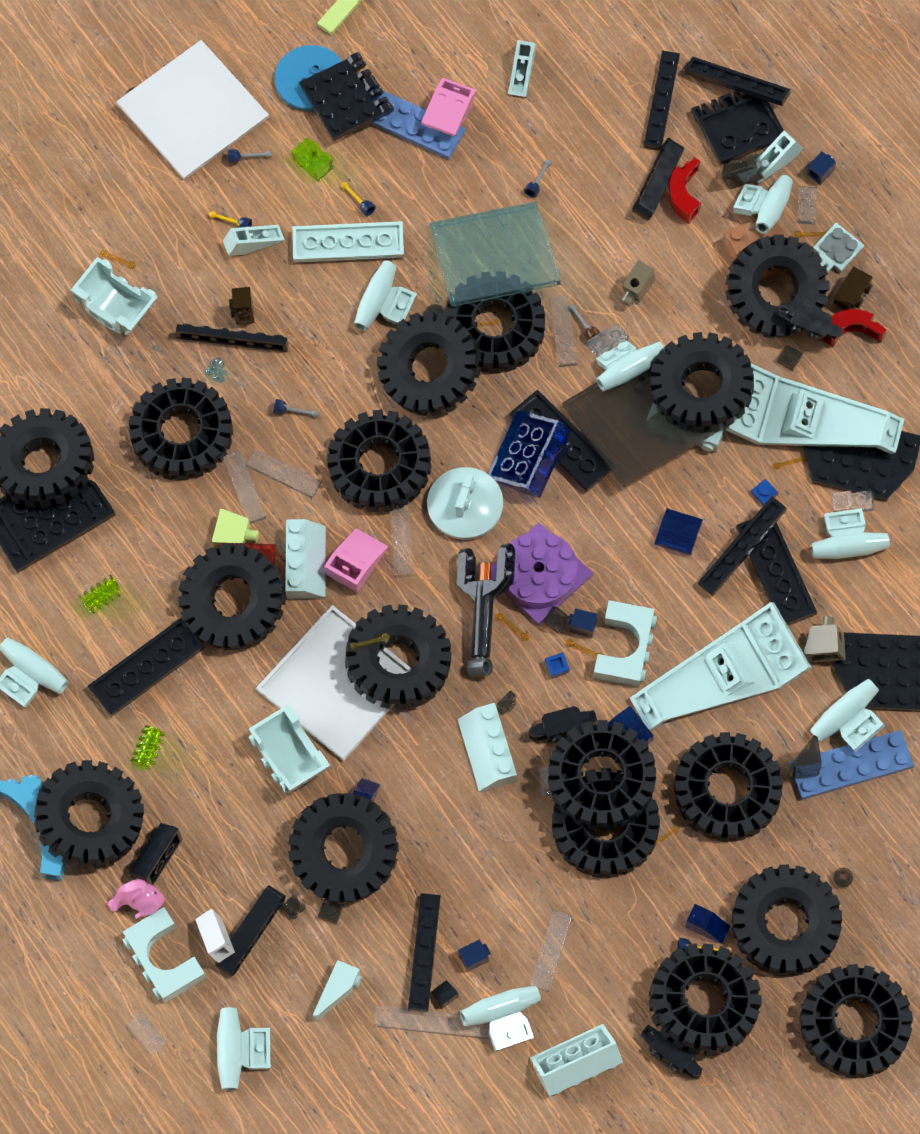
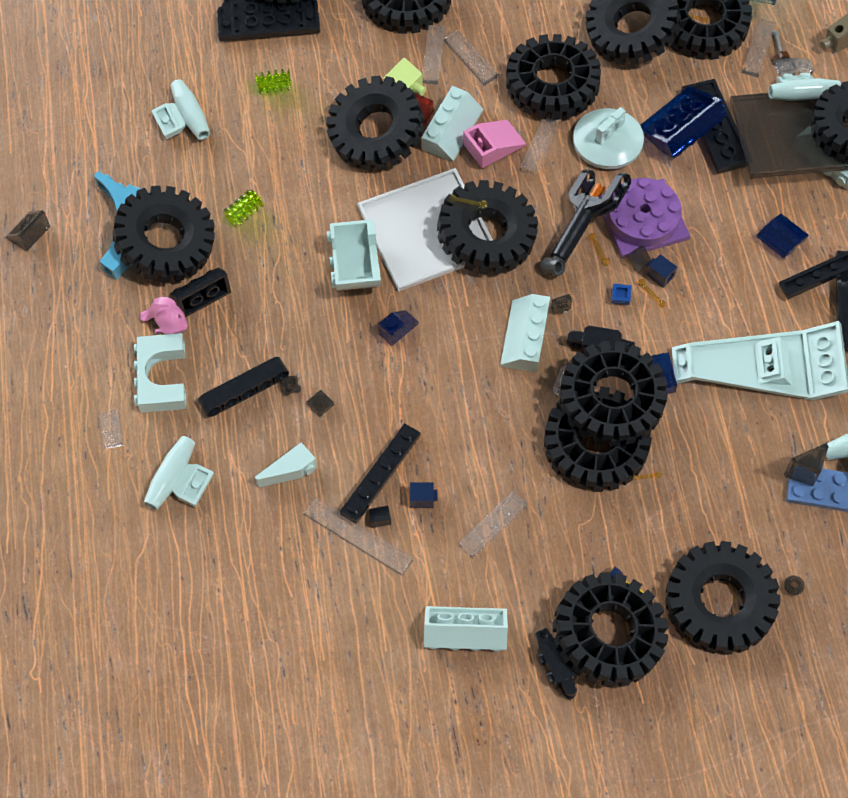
camera: 25 degrees right, 5 degrees down
black plate [88,618,205,717] -> none
white brick [195,909,235,963] -> none
hinge [273,399,319,418] -> none
black tyre [288,793,399,902] -> none
light aqua plate [460,986,541,1051] -> none
light aqua arch [594,600,657,687] -> none
black tyre [674,732,783,842] -> none
clear blue slope [685,904,730,944] -> none
black tyre [800,964,913,1078] -> none

